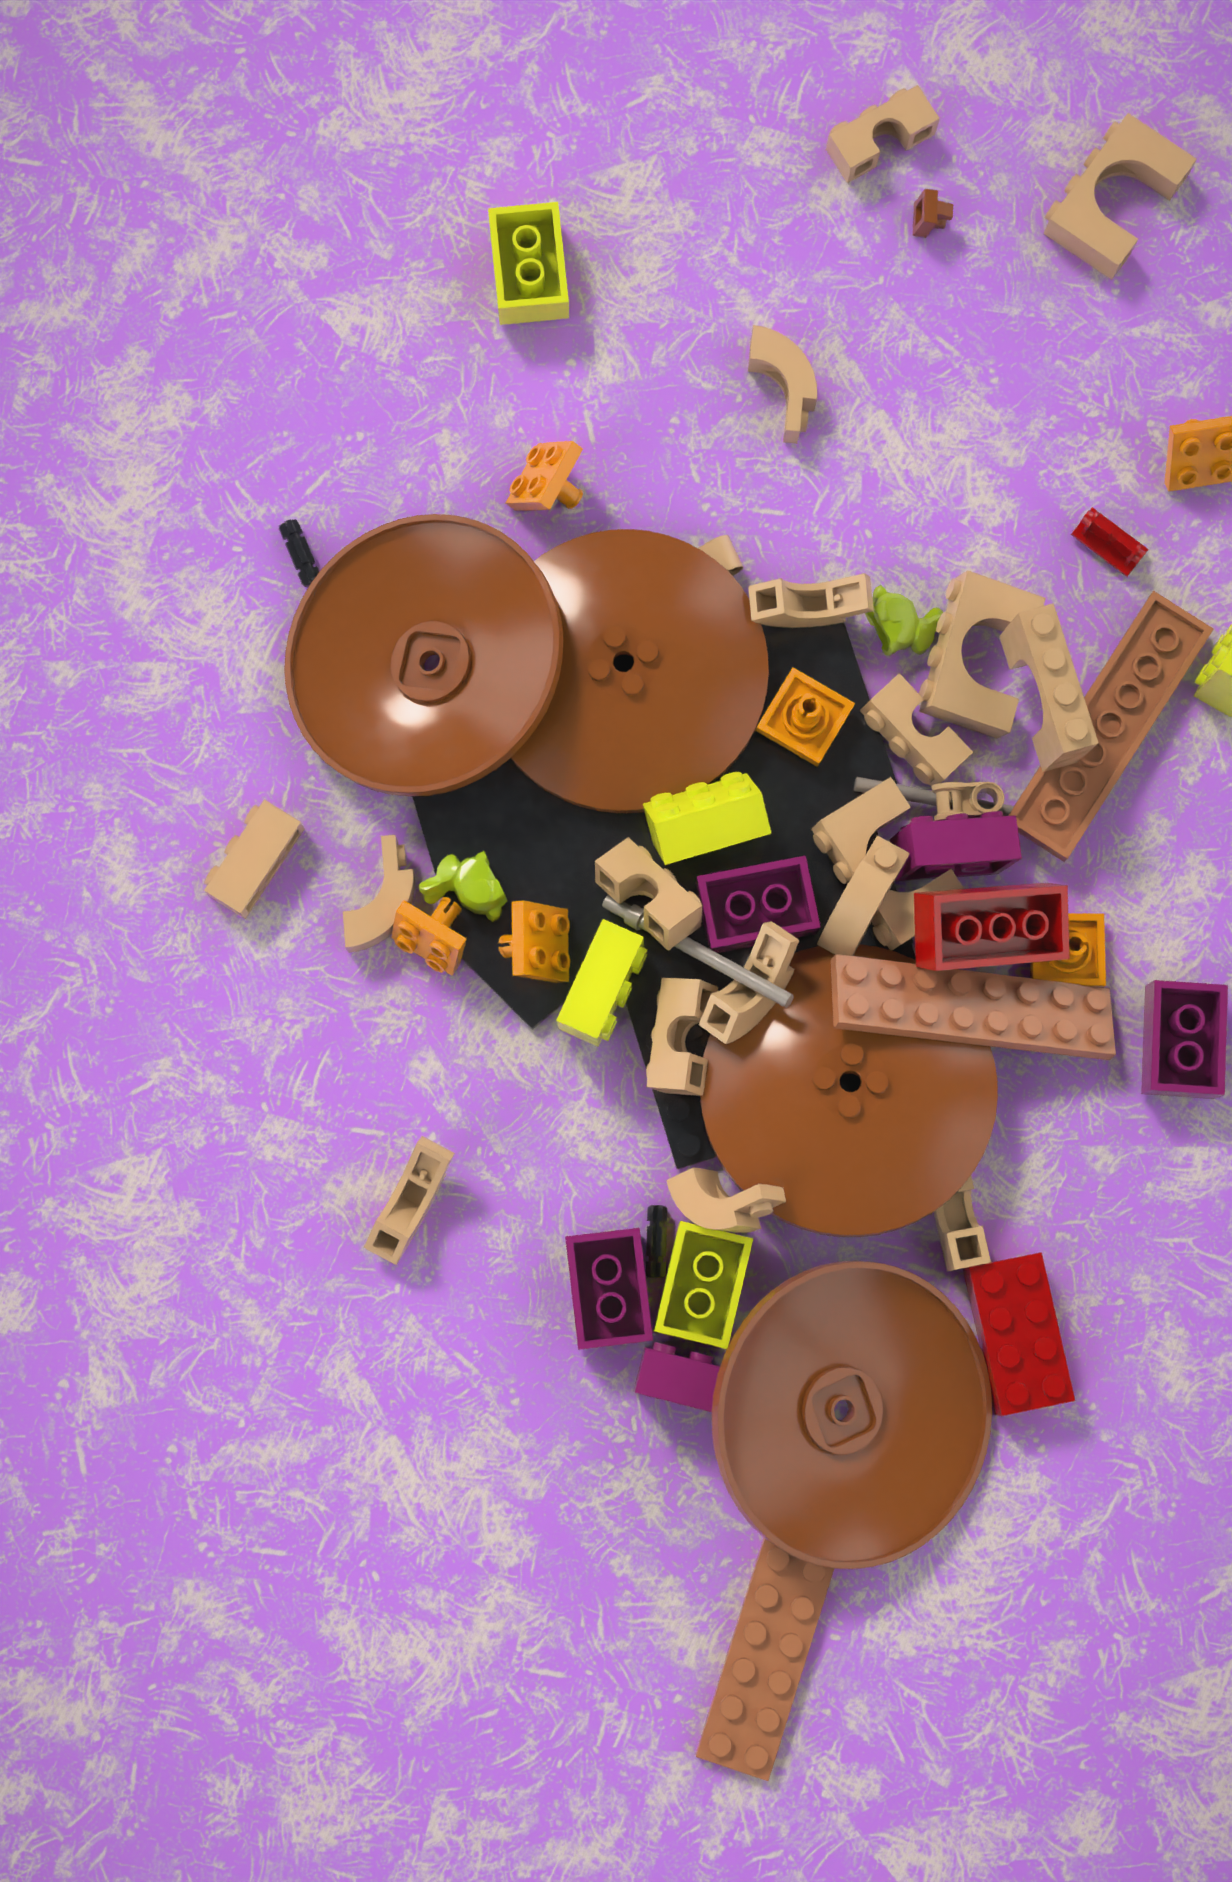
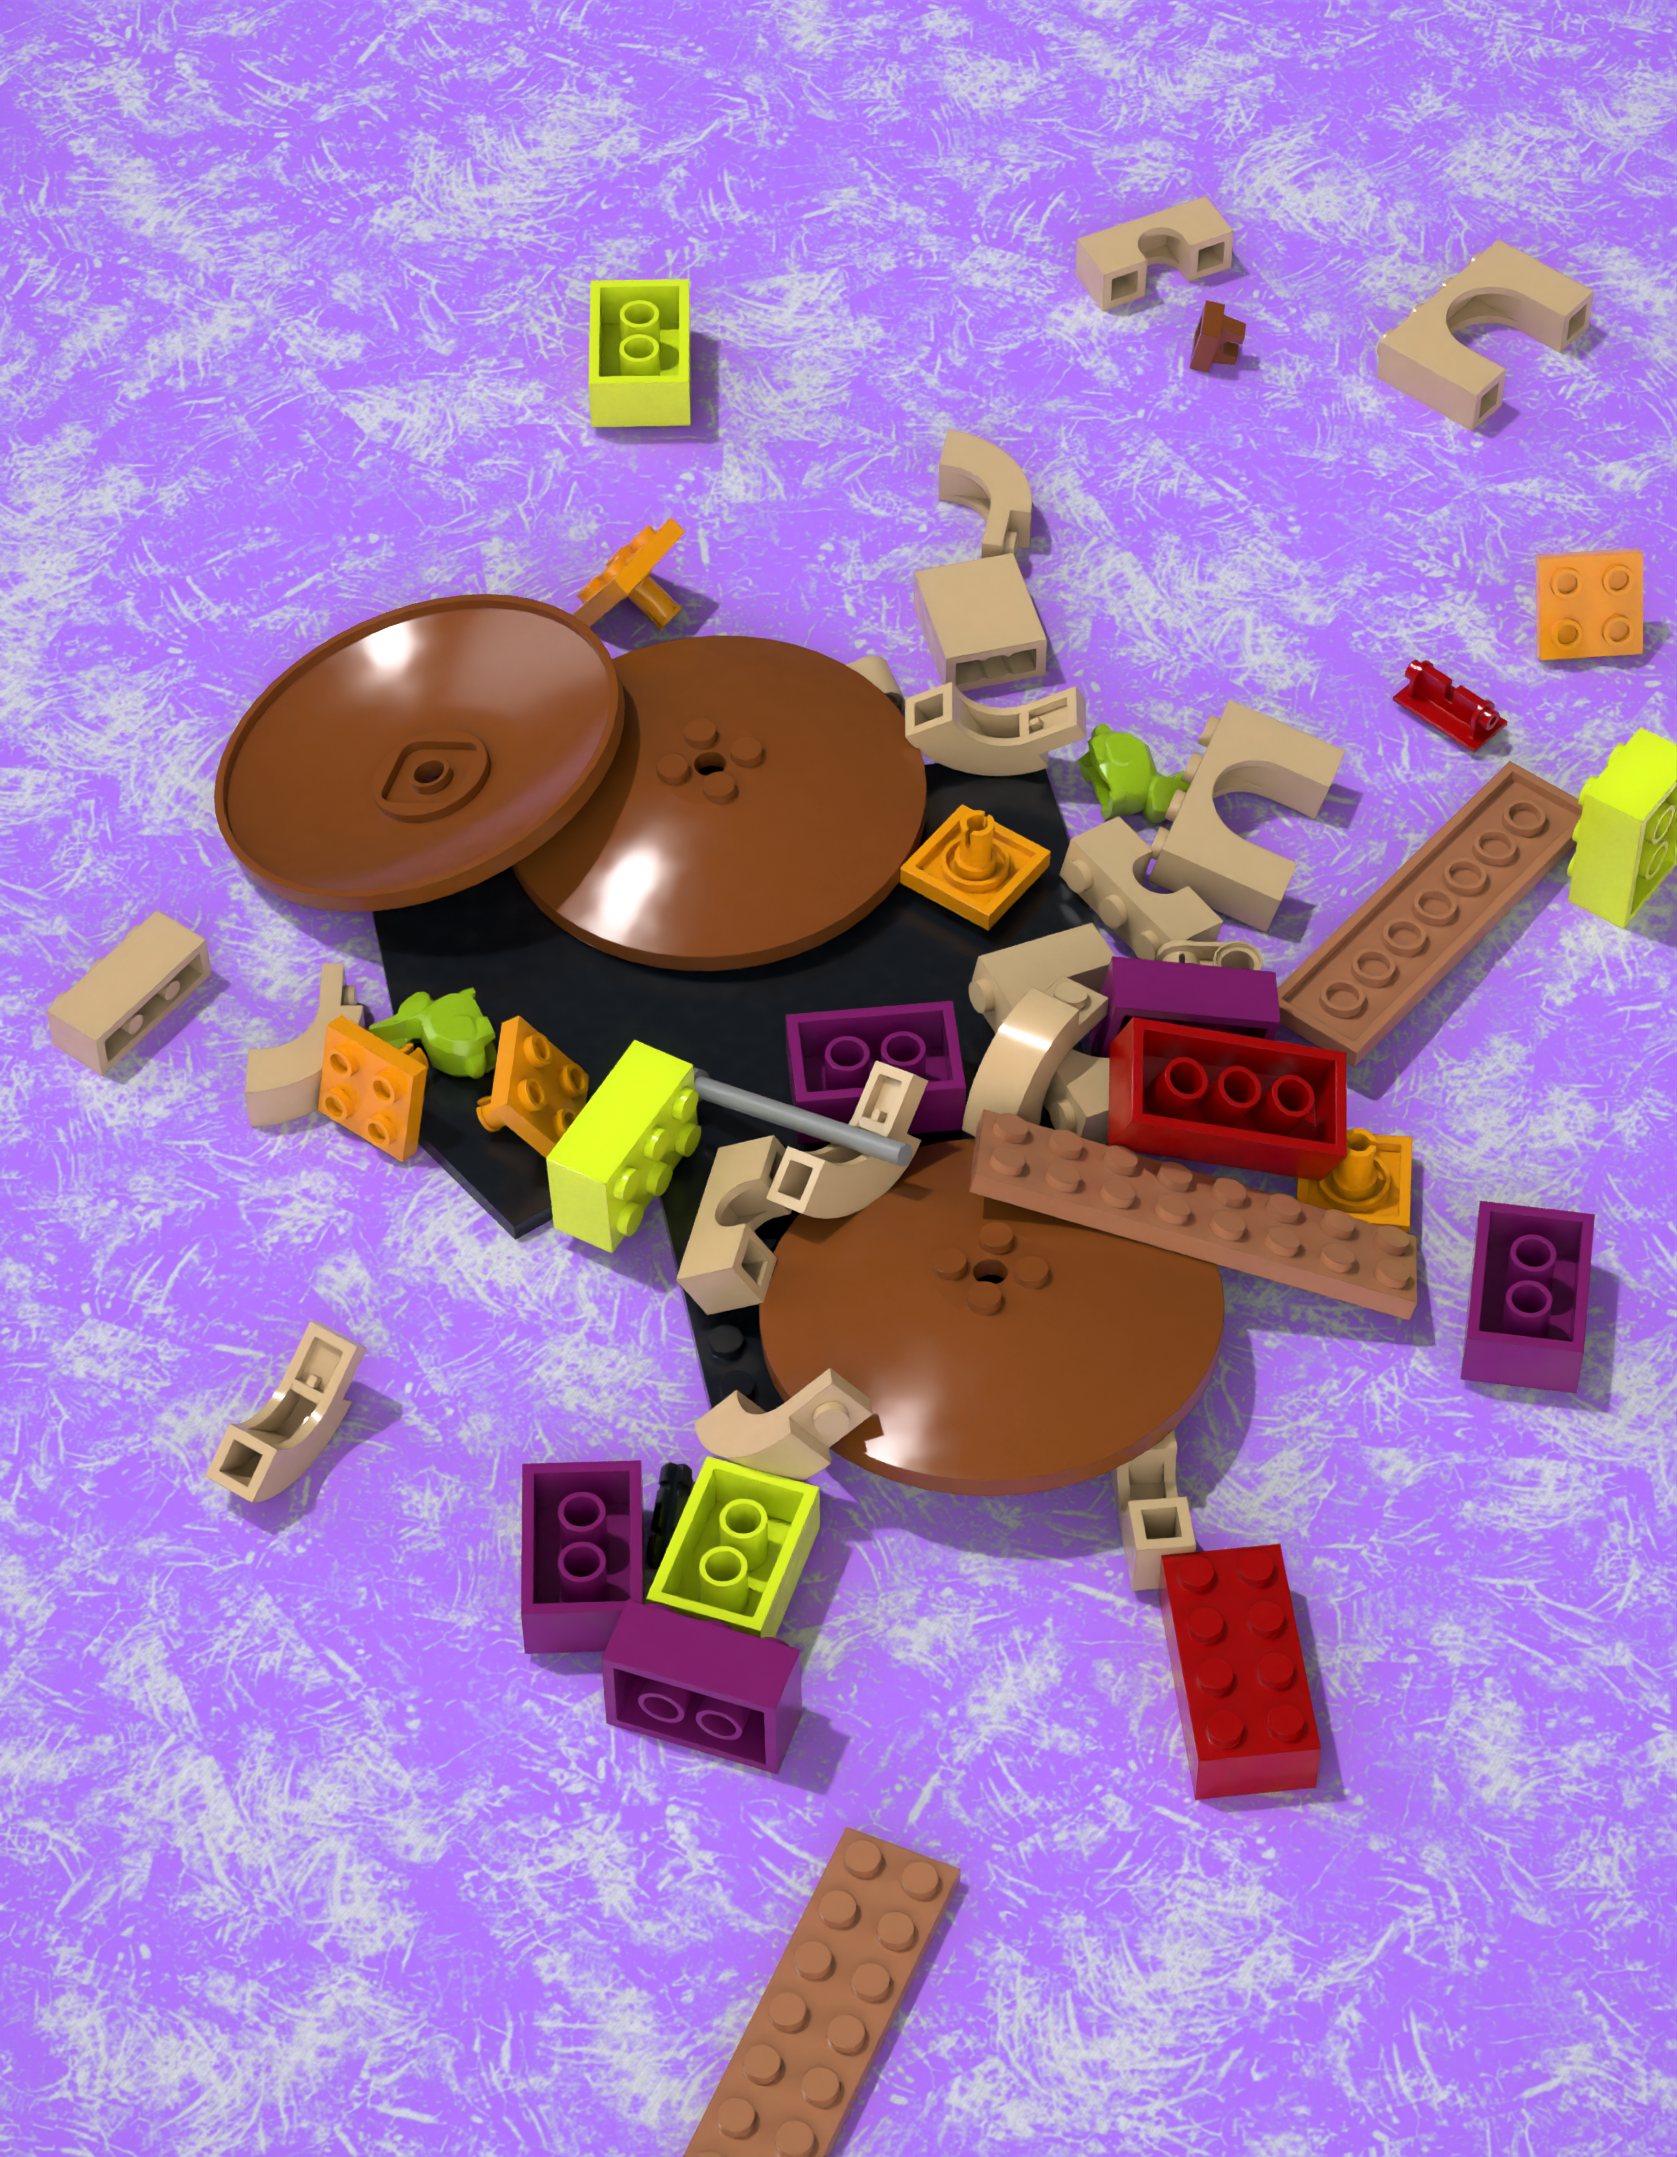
camera: 10 degrees right, 30 degrees down
black axle [279,519,319,587] -> none
tan arch [595,837,702,950] -> none
neon yellow brick [643,772,772,865] -> none
dark orange dish [712,1260,992,1569] -> none
tan arch [999,603,1099,772] -> none
none -> tan brick [914,553,1047,692]

